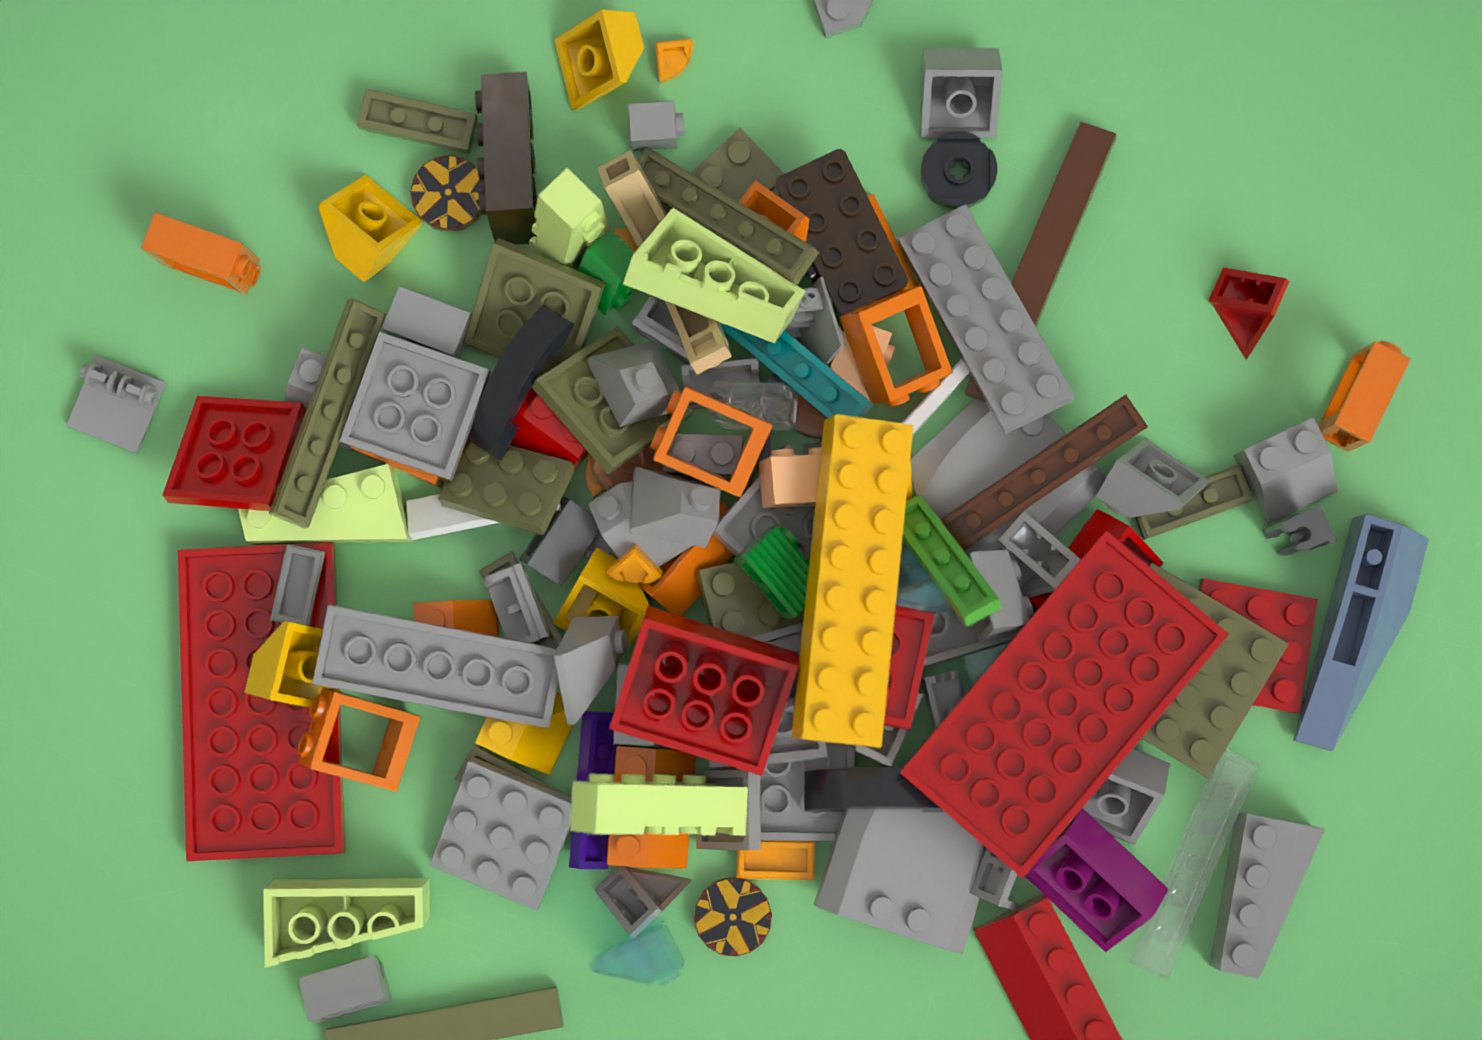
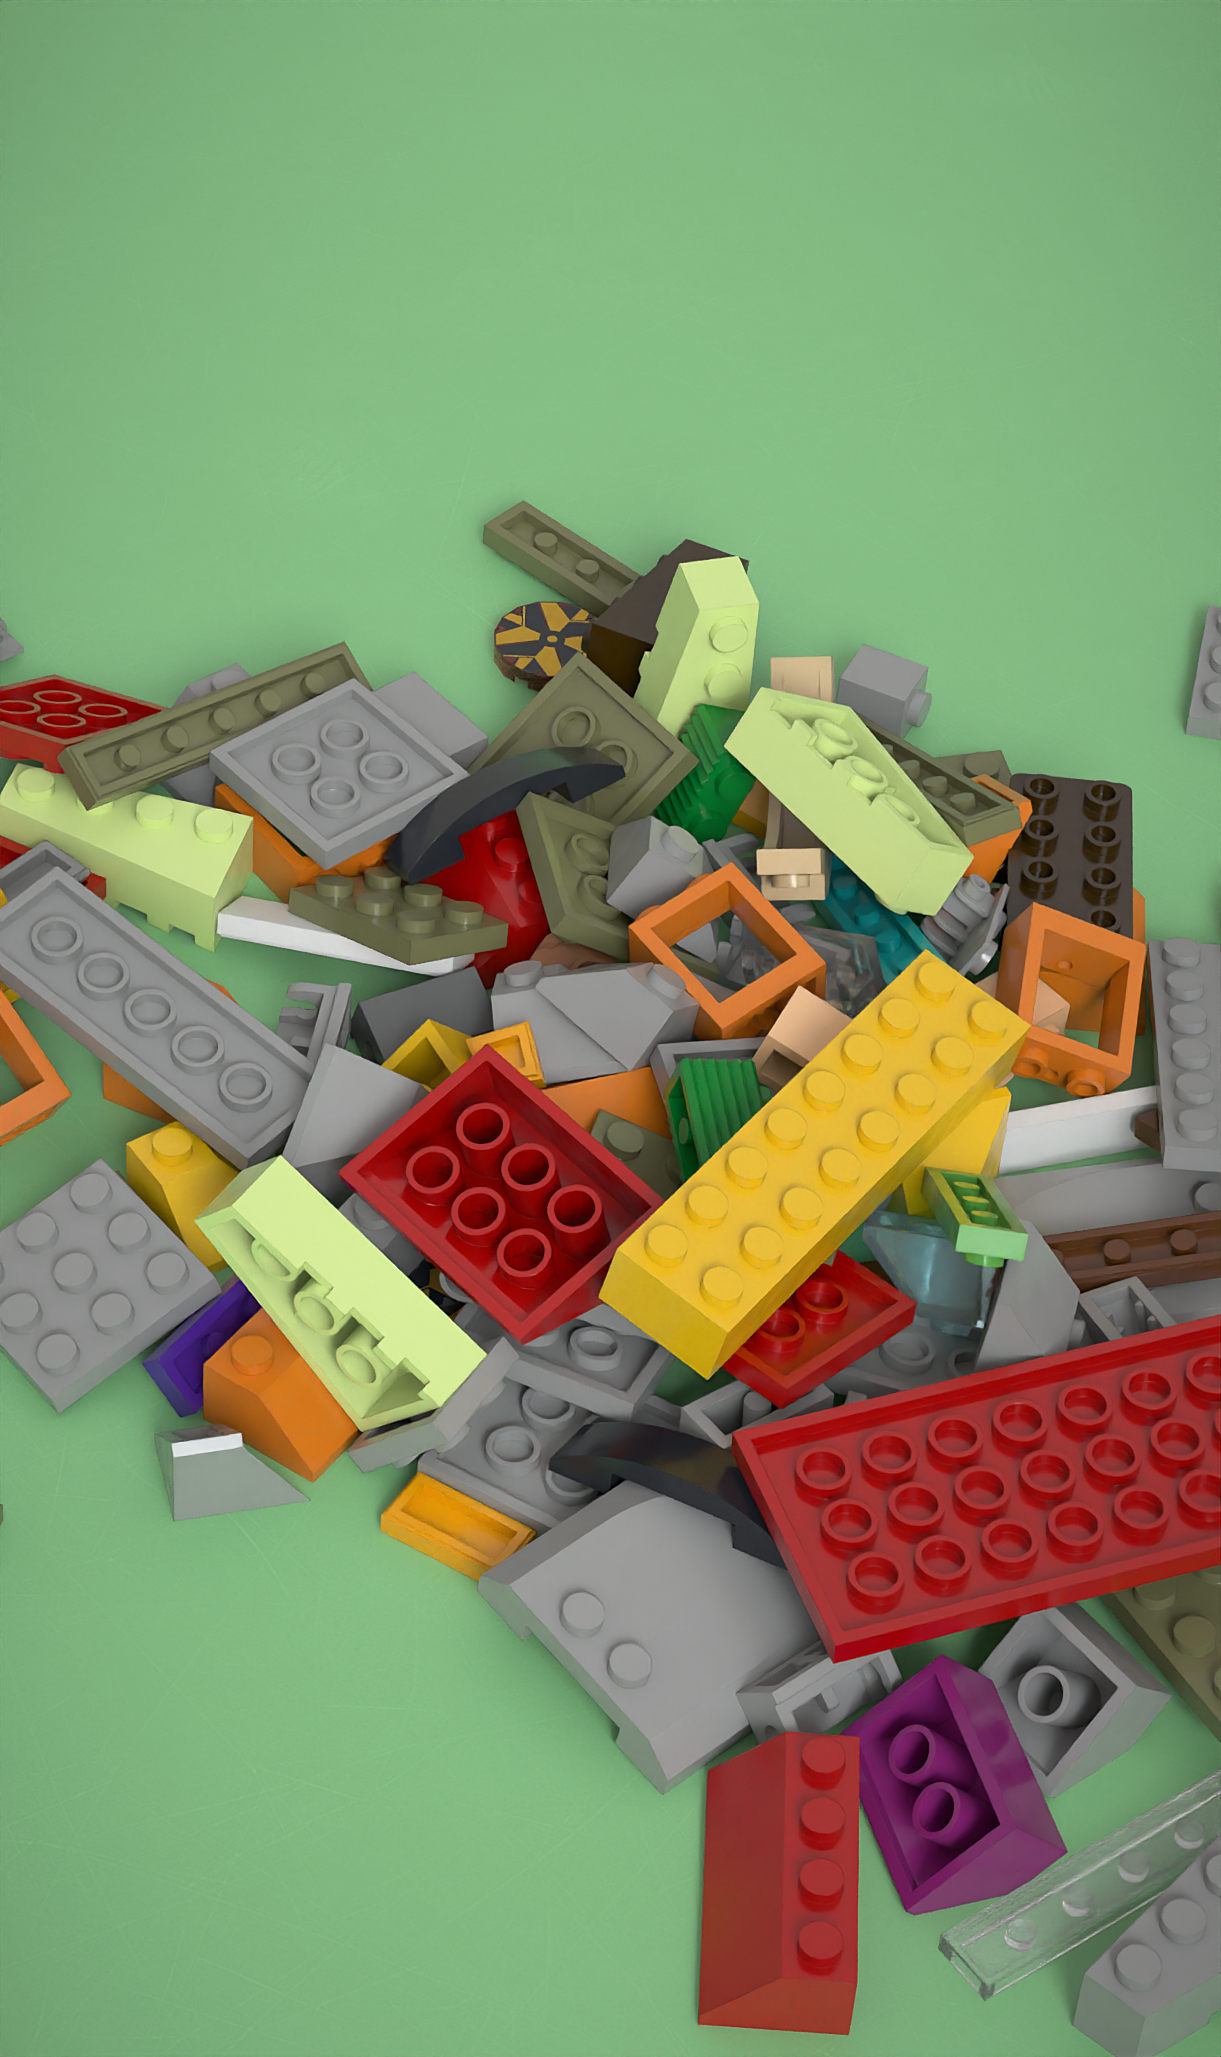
camera: 25 degrees right, 40 degrees down
orange window [141,212,261,295] -> none
yellow slope [318,175,423,282] -> none
yellow slope [554,9,644,111] -> none
clear light blue slope [589,920,685,986] -> none
light orange tile [655,39,693,83] -> none
tile [694,877,772,957] -> none

